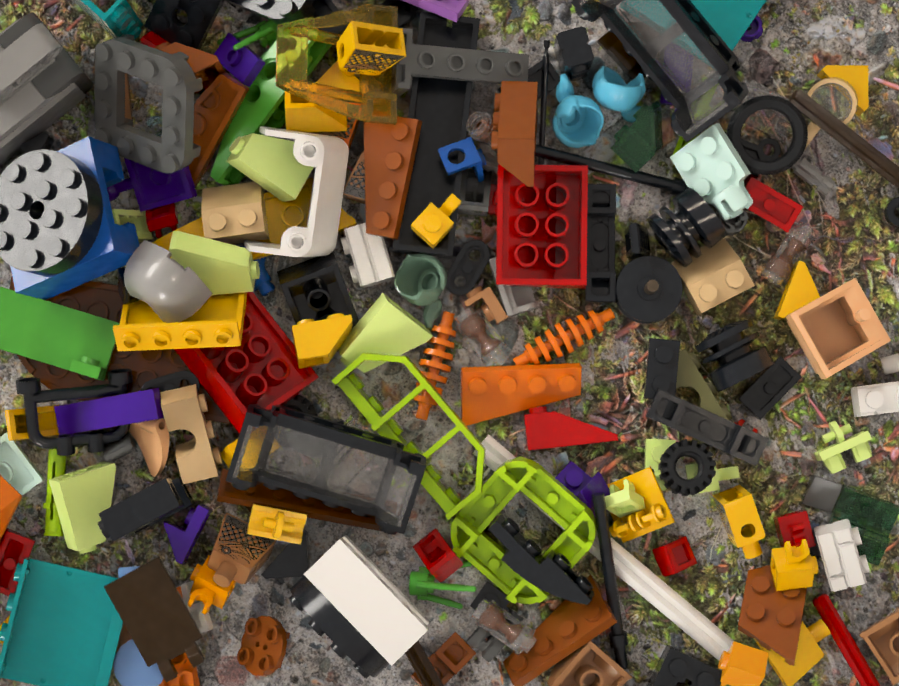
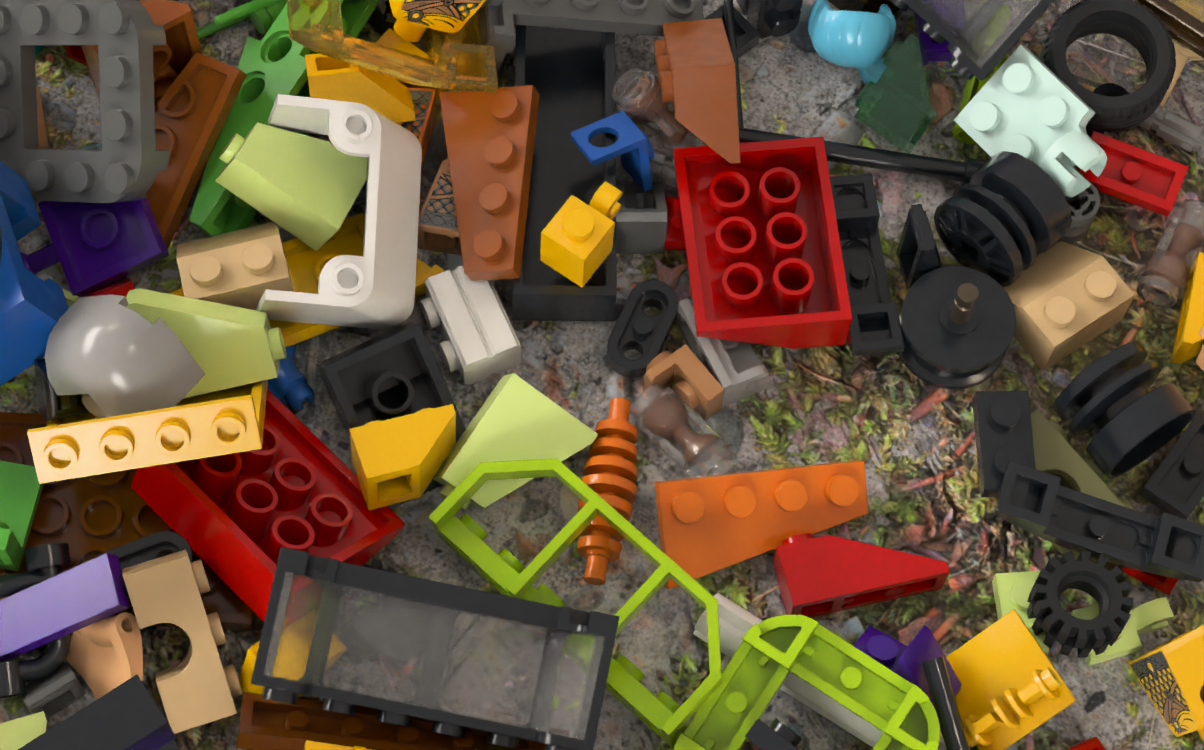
camera: 10 degrees left, 20 degrees down
dark purple plate [214,32,266,87] -> none
sand green hair [394,253,447,328] -> none
orange piece [513,307,615,365] -> none
medium azure hair [552,73,604,148] -> none
yellowish green tile [605,479,645,518] -> none

